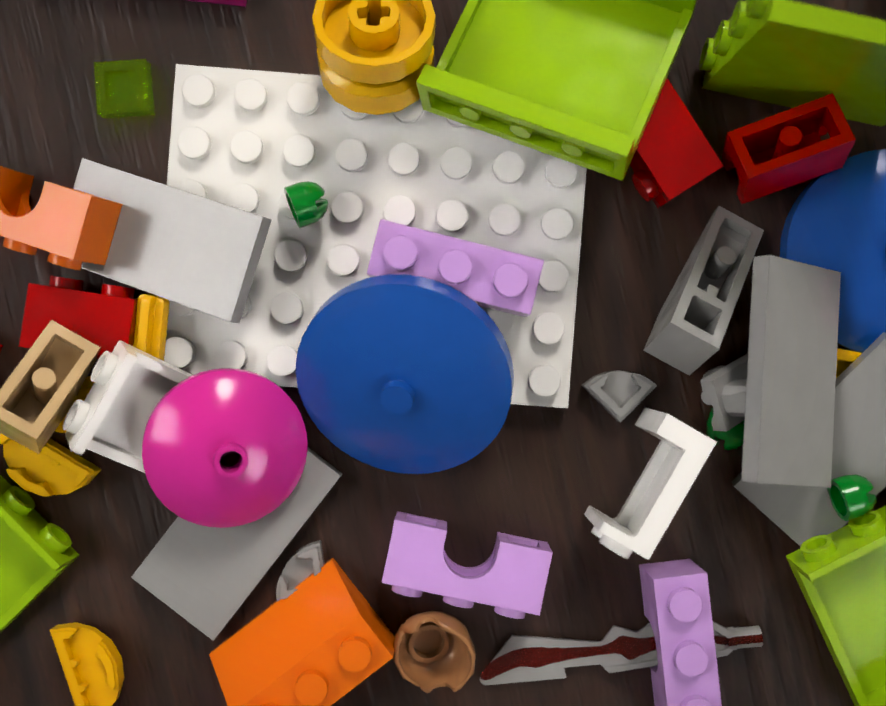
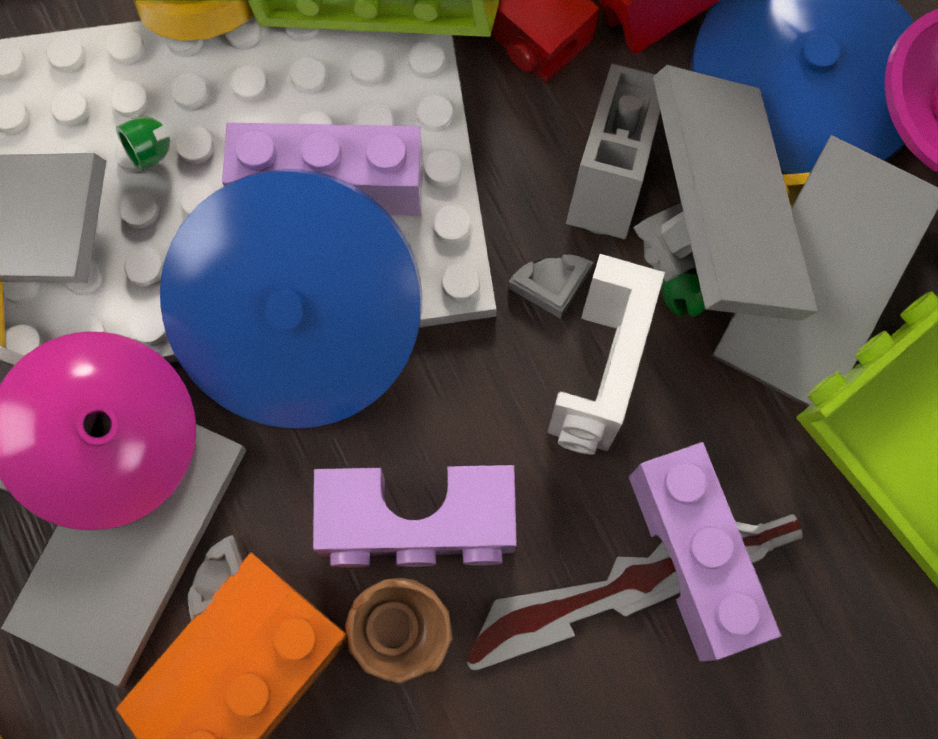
camera: 10 degrees left, 15 degrees down
green hinge [828,475,876,521] -> none

